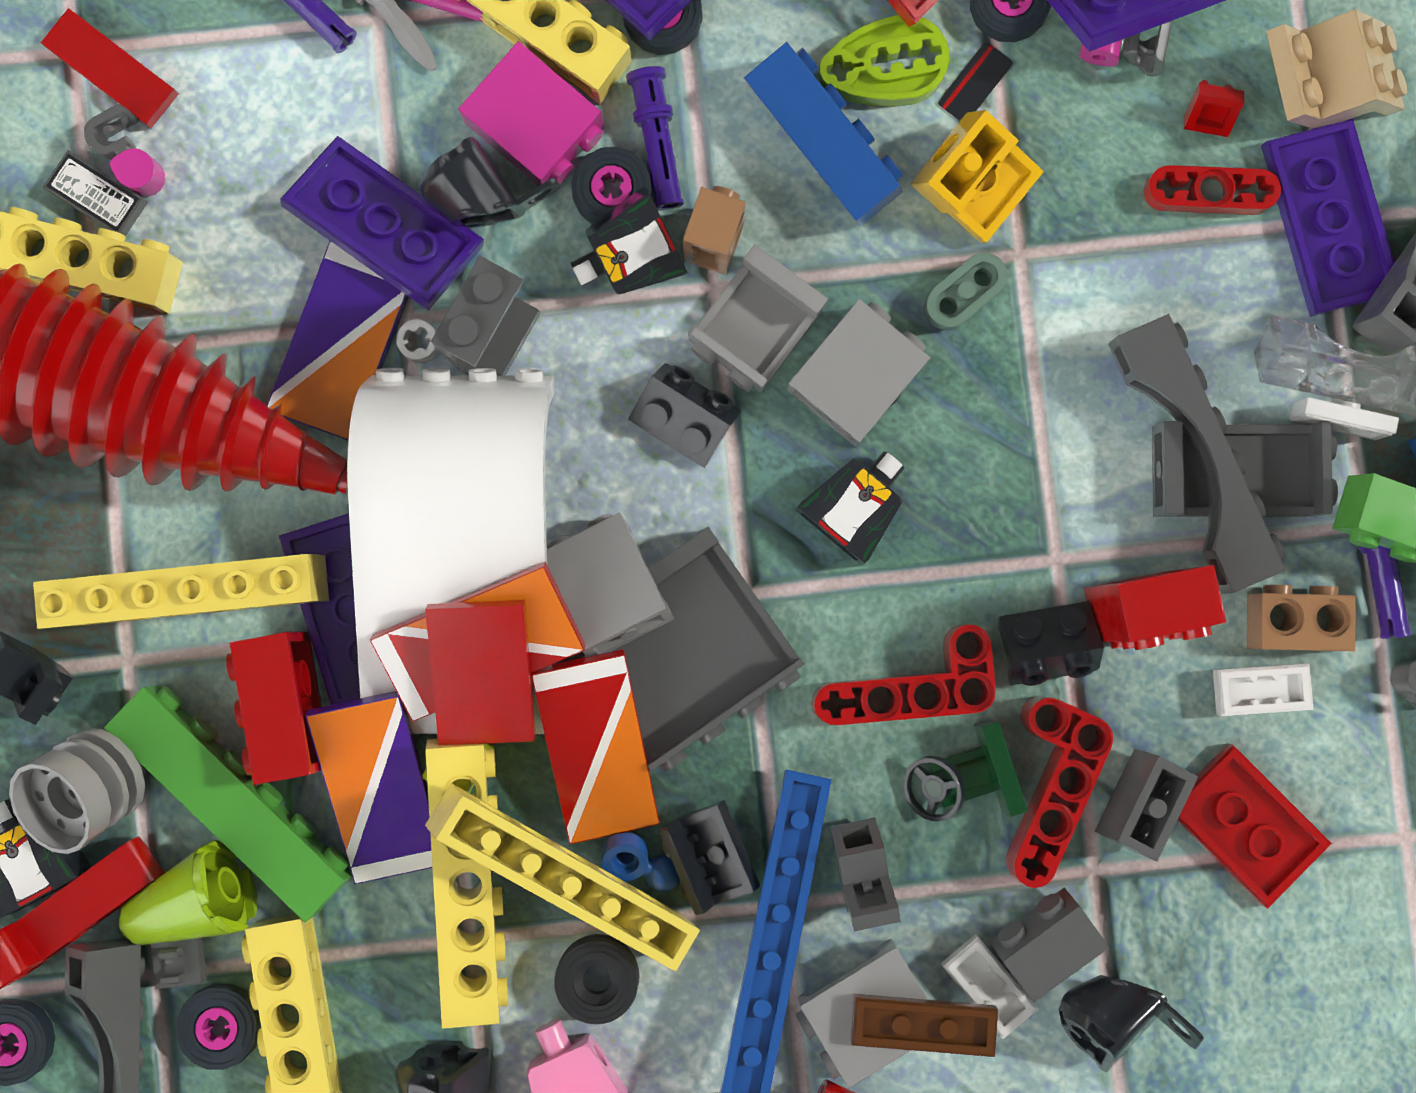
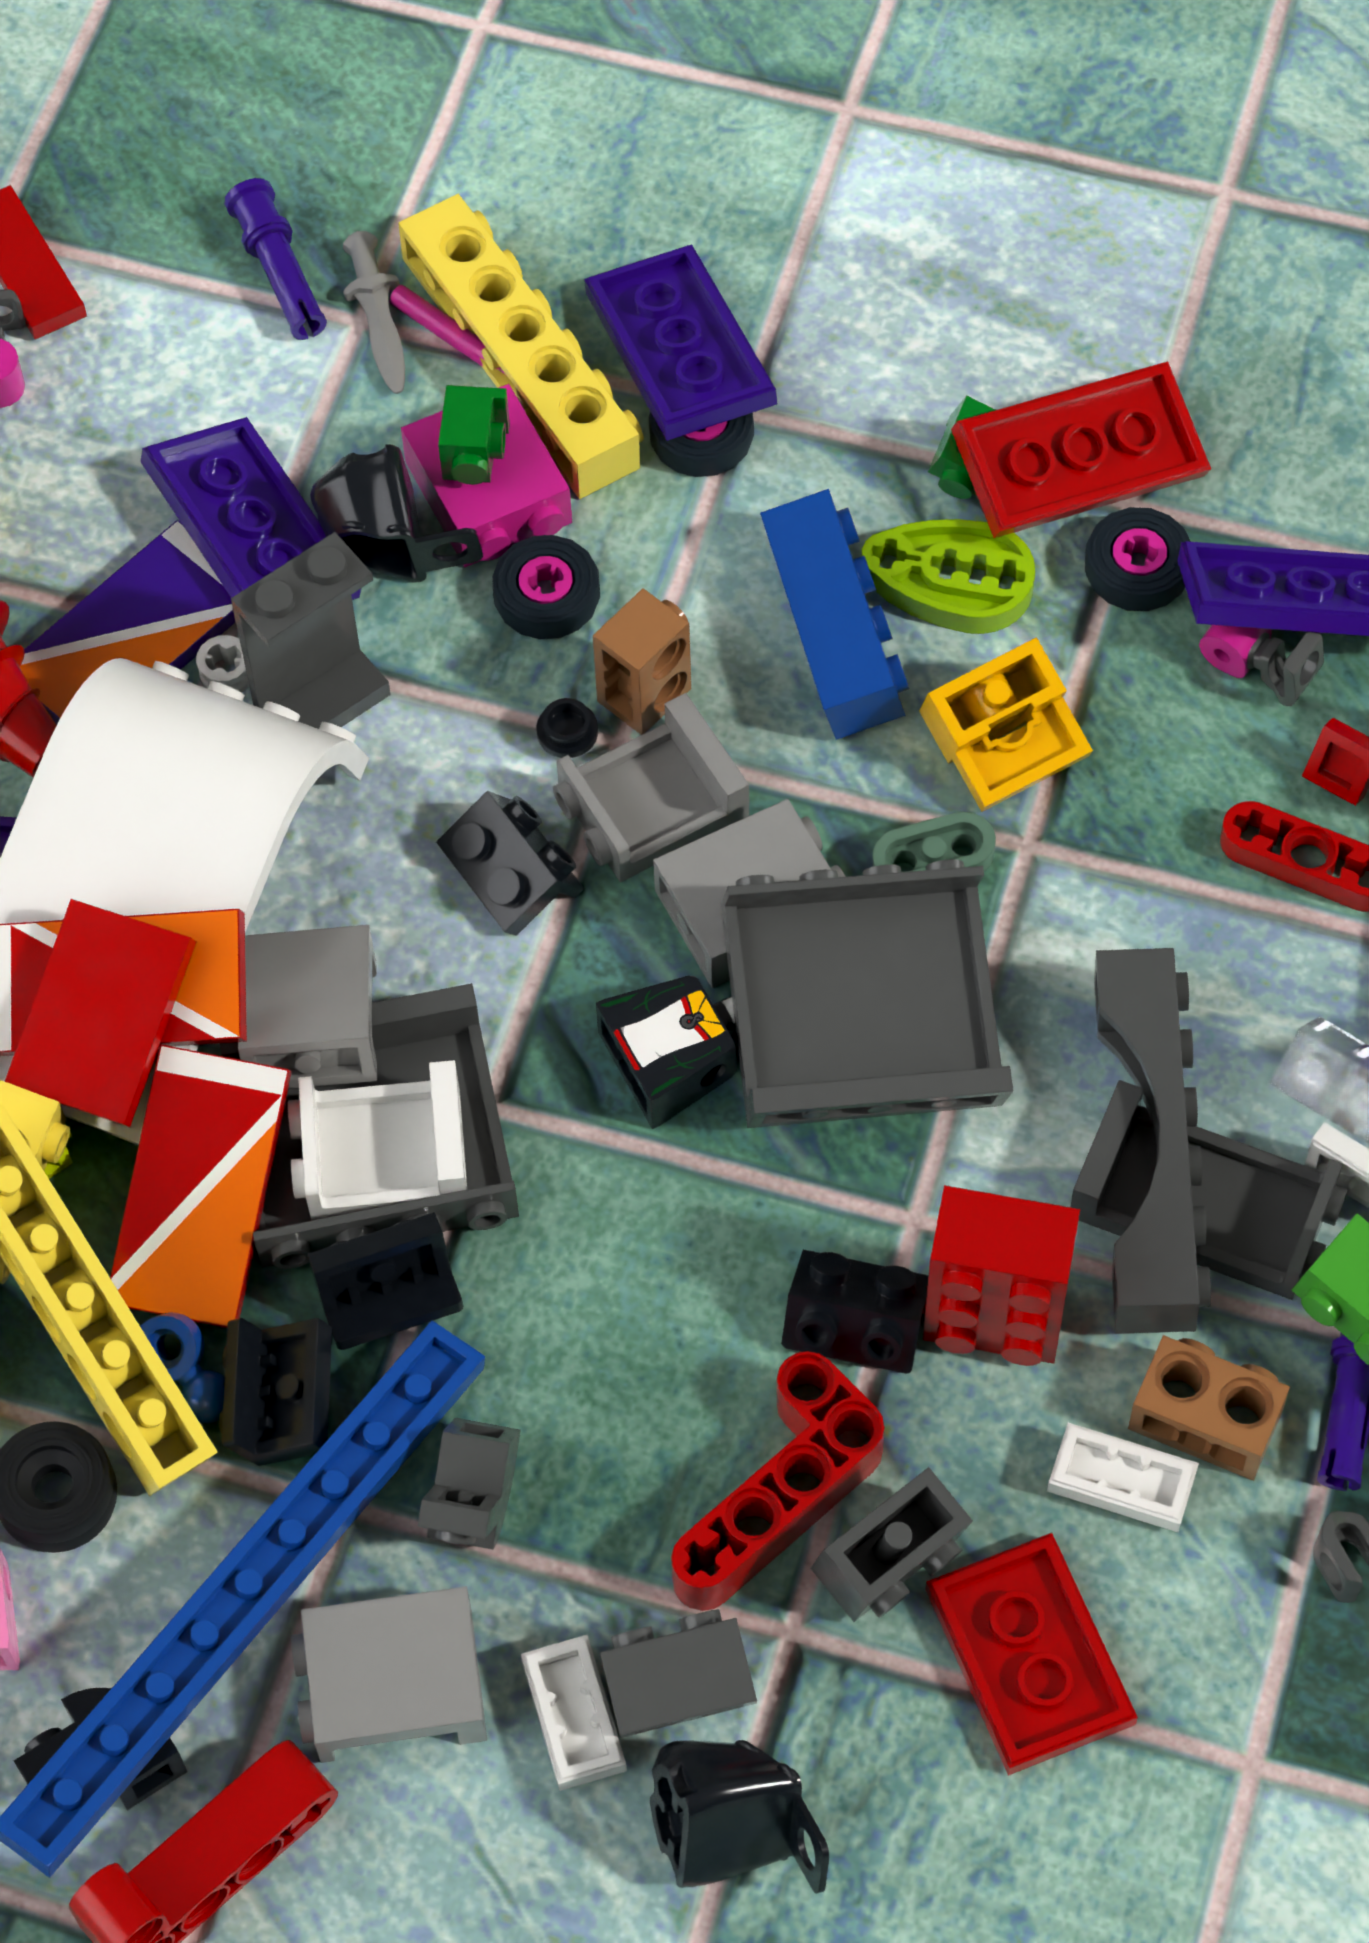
camera: 25 degrees right, 25 degrees down
torso [570,187,688,295] -> none
dark purple pin [626,66,684,210] -> none
red beam [811,624,996,725] -> none
reddish brown tile [851,994,998,1057] -> none
dark green piece [903,719,1028,821] -> none
black sticker [938,42,1013,121] -> none
none -> white panel [288,1060,467,1221]
none -> black bracket [307,1212,464,1350]
none -> green brick [438,385,510,485]
none -> black plate [536,698,598,758]
none -> dark grey panel [721,859,1013,1128]

